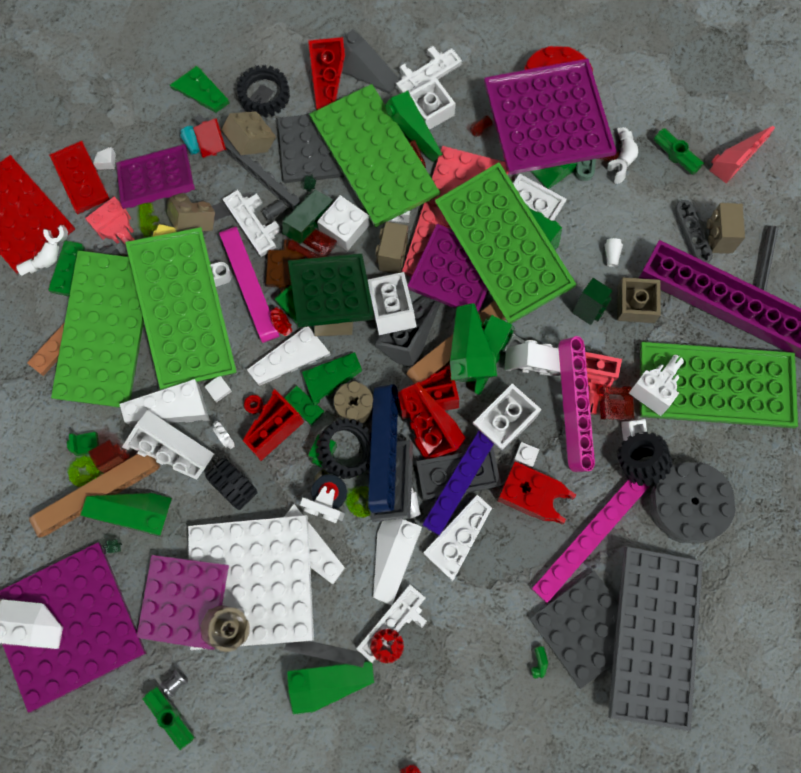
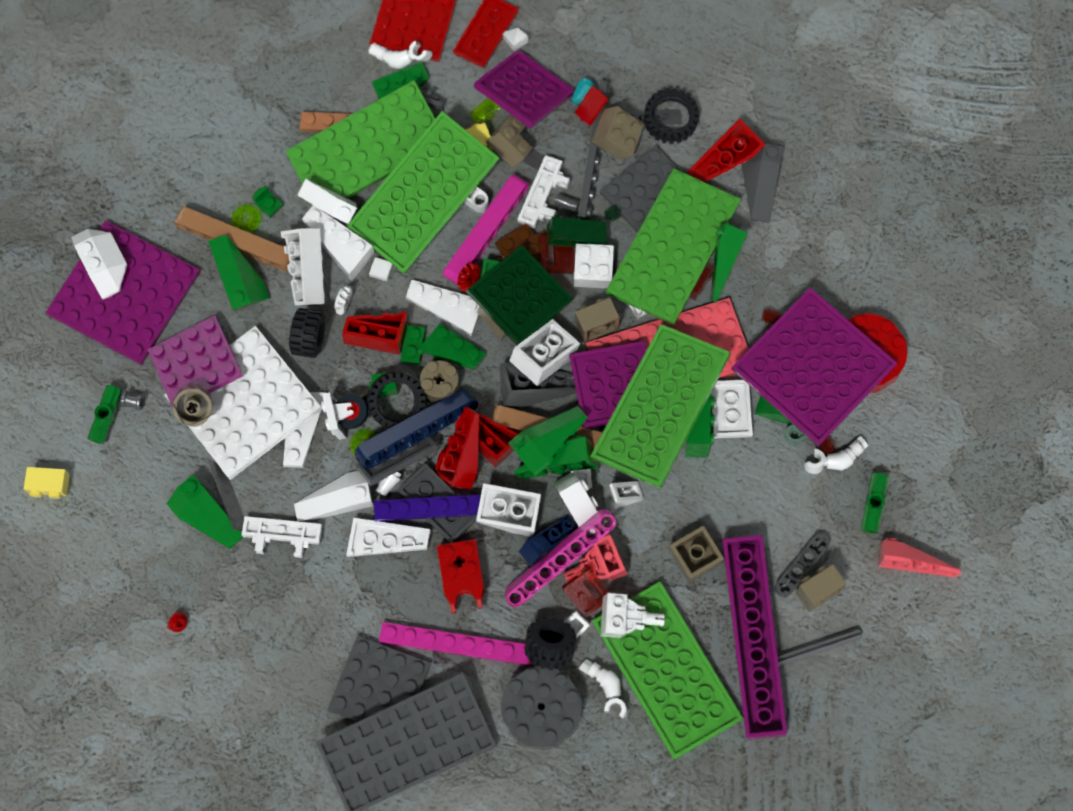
camera: 60 degrees right, 0 degrees up
coral brick [85,196,135,245] -> none
clear red brick [88,439,129,473] -> none
clear green plate [102,539,122,554] -> none
green wing [170,66,230,113] -> none
red plate [244,395,263,414] -> none
red gear [370,629,404,663] -> none
white hinge [396,46,462,93] -> none
white brick [410,78,456,130] -> none
white plate [514,442,540,468] -> none
green arm [531,646,548,679] -> none
dark green brick [573,278,613,325] -> none
white cone [604,238,623,267] -> none
none -> white slope [297,179,357,224]
none -> dark blue slope [519,515,579,567]
none -> white piece [579,659,628,719]
none -> white slope [609,481,644,509]

